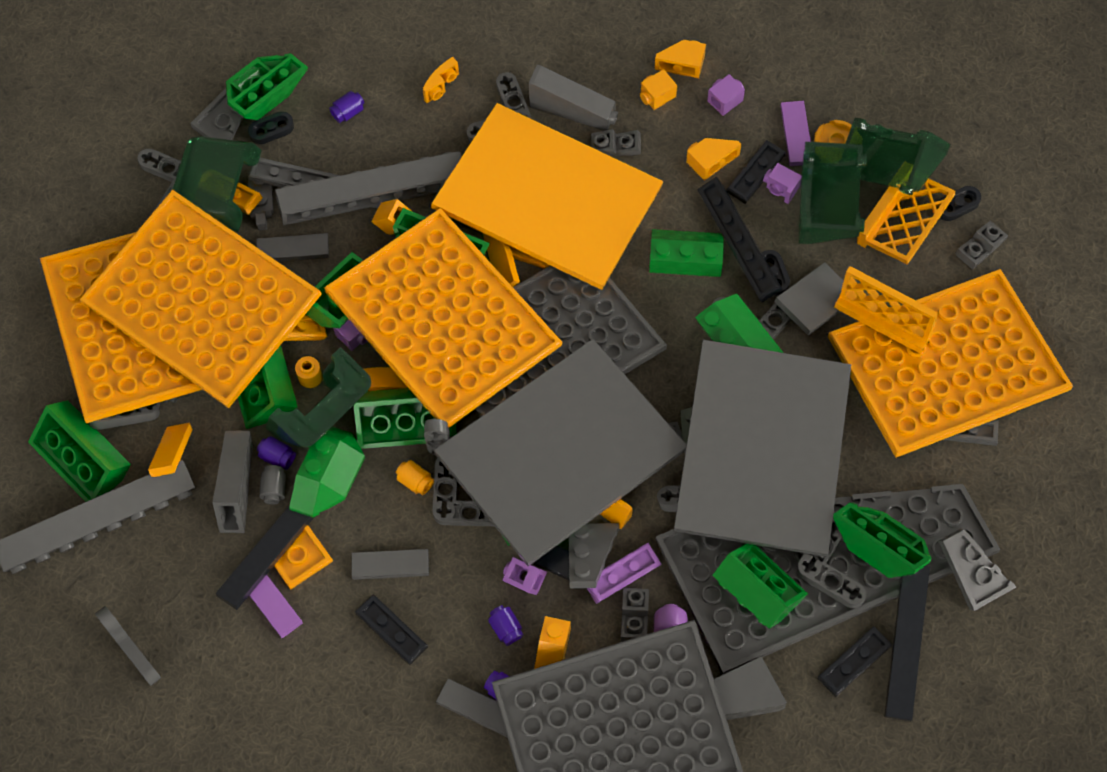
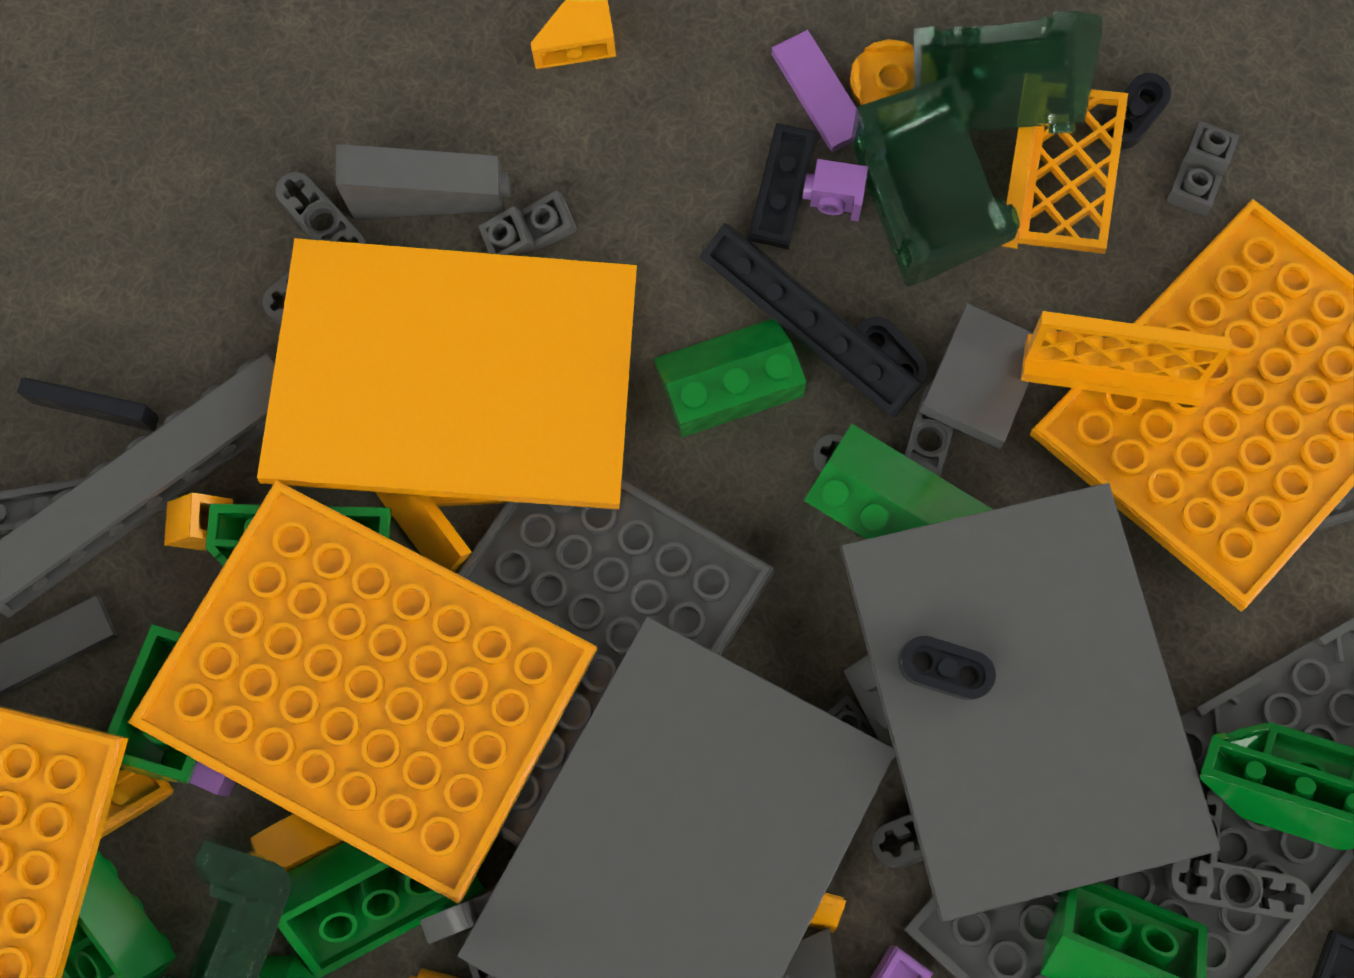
camera: 20 degrees left, 10 degrees up
light orange brick [295,356,323,388] -> none
dark purple brick [329,91,365,123] -> none
light orange slope [423,57,459,103] -> none
light orange brick [640,69,677,110] -> none
light orange slope [686,138,741,181] -> none
medium lavender brick [708,74,745,116] -> none
none -> black tile [17,377,159,431]
none -> black plate [898,636,996,700]

